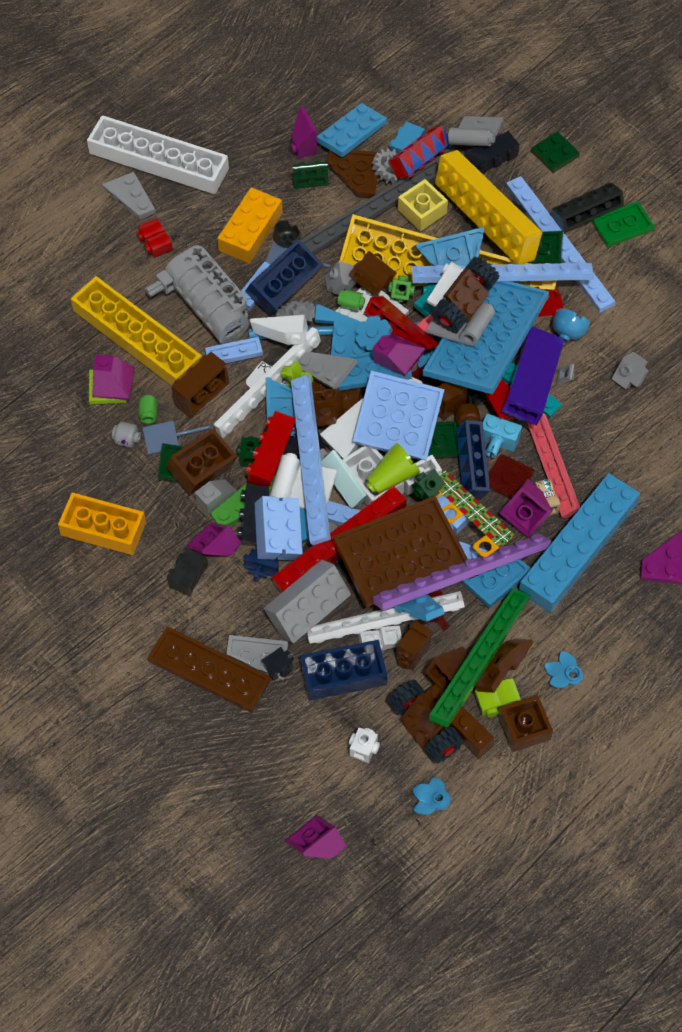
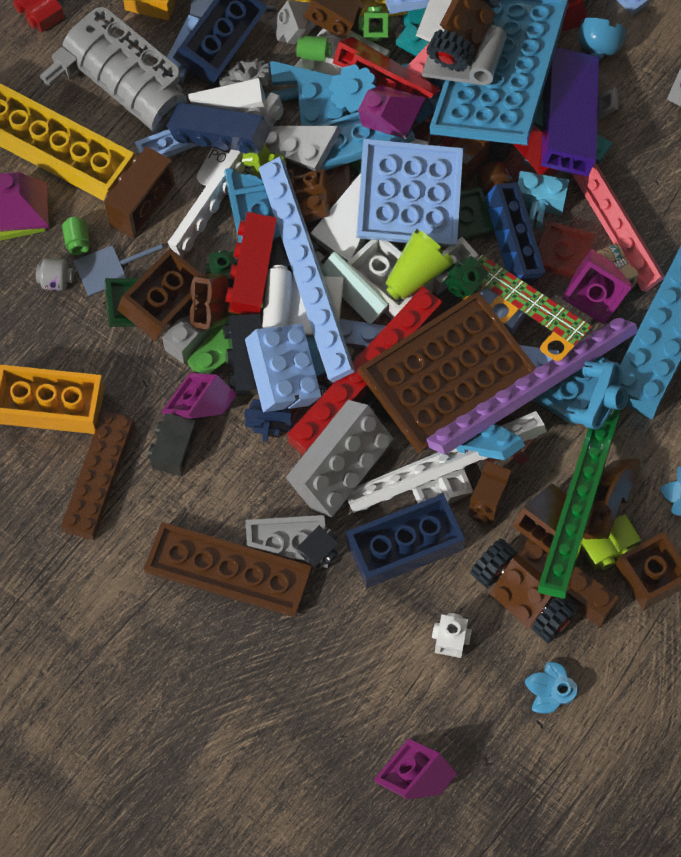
camera: 10 degrees left, 5 degrees up
none -> reddish brown piece [61,410,135,540]
none -> dark blue brick [167,103,271,154]
none -> reddish brown brick [190,273,229,330]
none -> dark azure connector [565,360,628,429]

